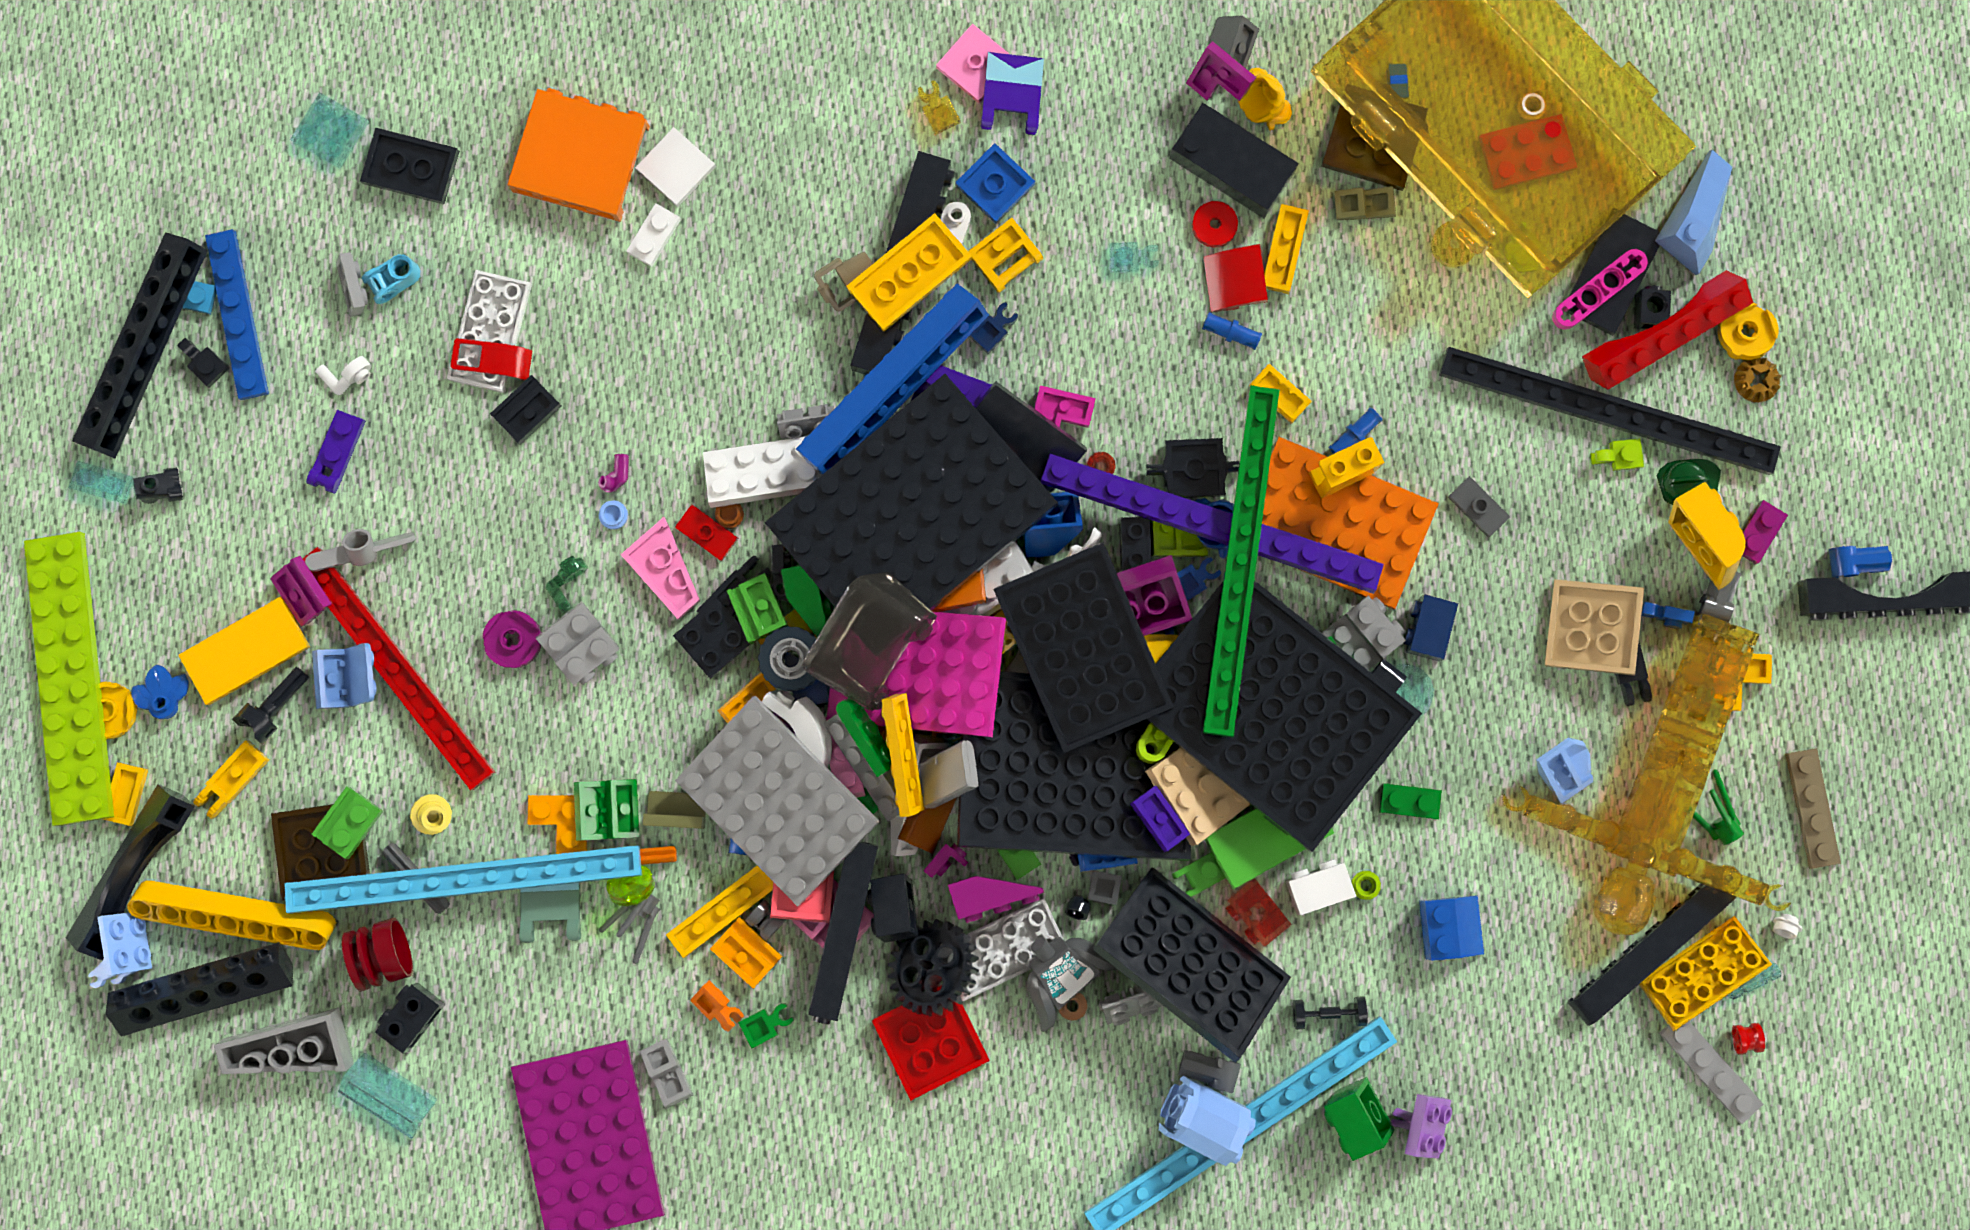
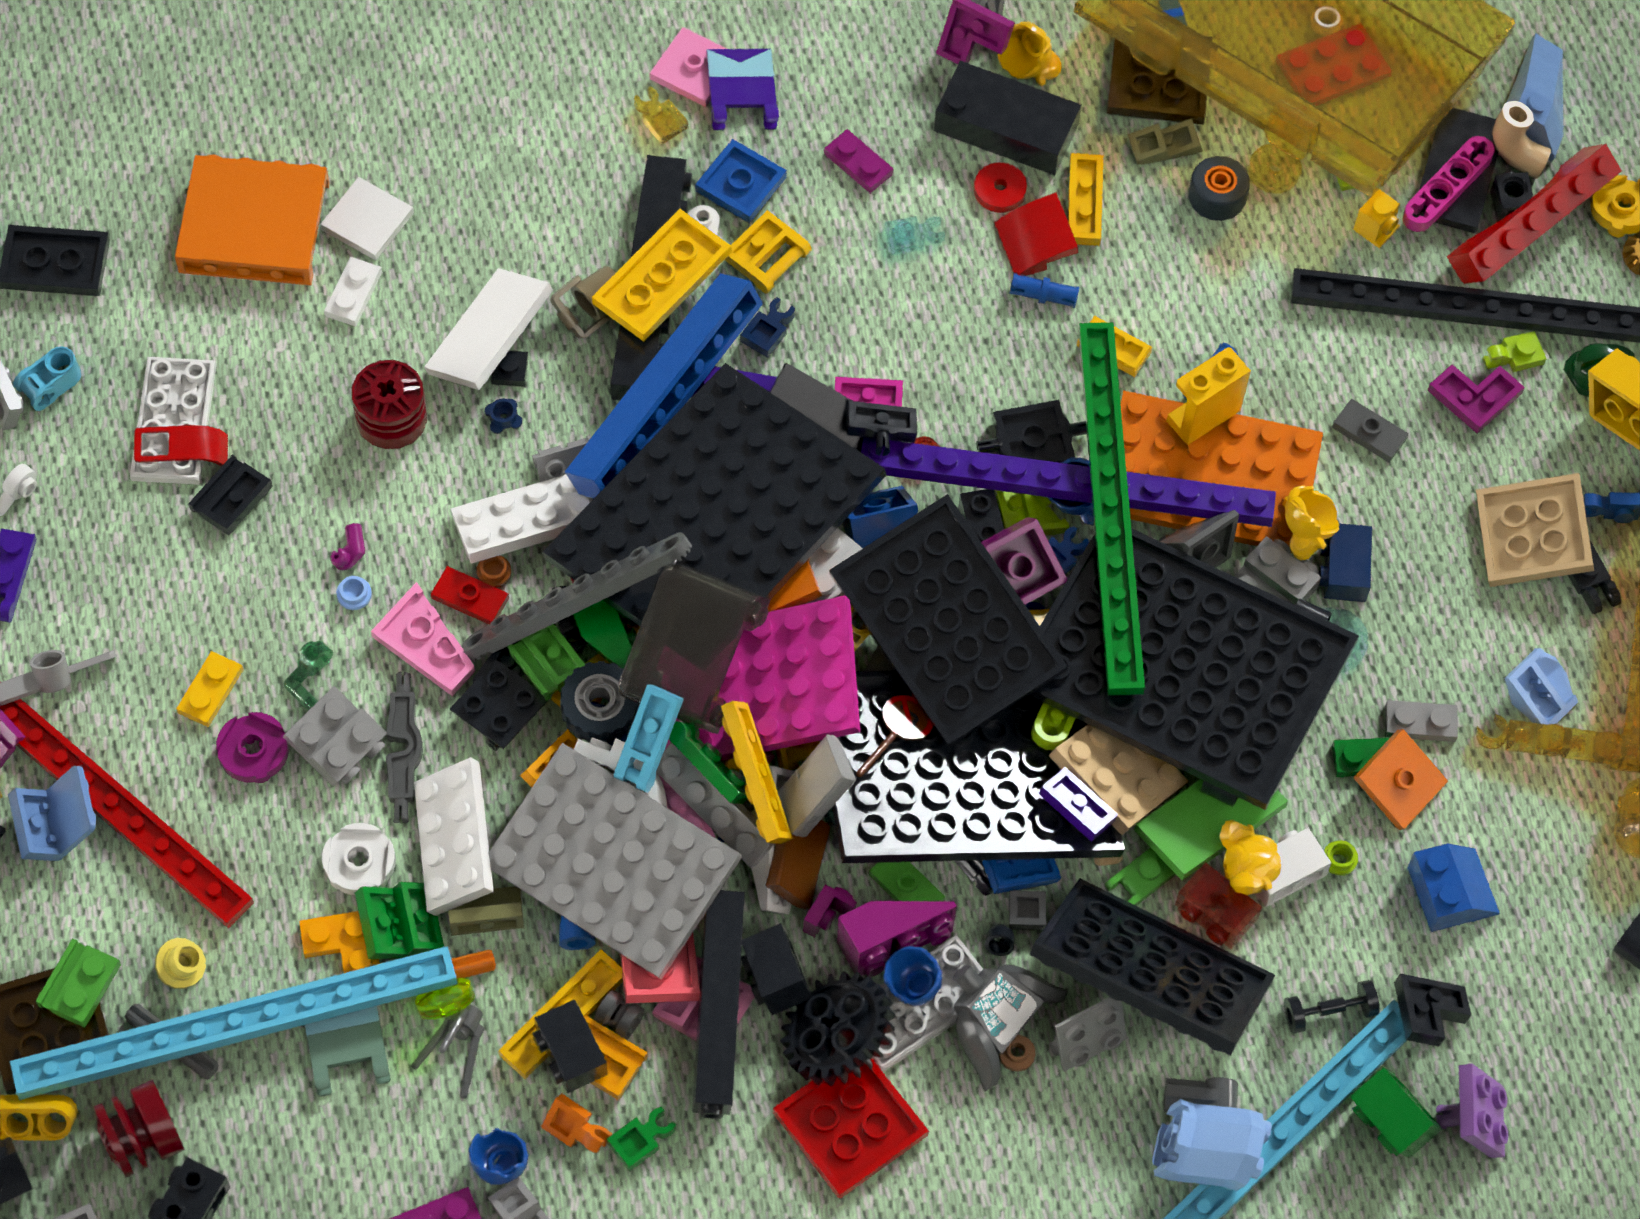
camera: 15 degrees left, 20 degrees down
none -> yellow plate [176,651,244,728]
none -> white plate [322,823,396,895]
none -> dark red wheel [352,360,427,449]
none -> dark grey piece [386,672,423,823]
none -> white plate [414,757,494,916]
none -> white tile [424,268,553,390]
none -> dark grey plate [461,532,692,662]
none -> blue hair [468,1128,529,1185]
none -> dark blue plate [485,398,523,434]
none -> black plate [491,351,529,387]
none -> black brick [532,999,608,1094]
none -> medium azure plate [614,685,684,793]
none -> magenta plate [824,129,894,194]
none -> black plate [846,401,917,456]
none -> reddish brown piece [856,695,933,777]
none -> blue hair [884,946,942,1006]
none -> dark grey slope [1158,510,1239,568]
none -> black wheel [1189,156,1250,221]
none -> yellow hair [1219,820,1281,895]
none -> yellow hair [1282,486,1339,560]
none -> yellow brick [1353,189,1400,249]
none -> orange plate [1353,729,1448,830]
none -> light grey plate [1385,700,1458,742]
none -> black plate [1394,973,1472,1047]
none -> magenta plate [1427,364,1525,434]
none -> tan cylinder [1492,101,1551,179]

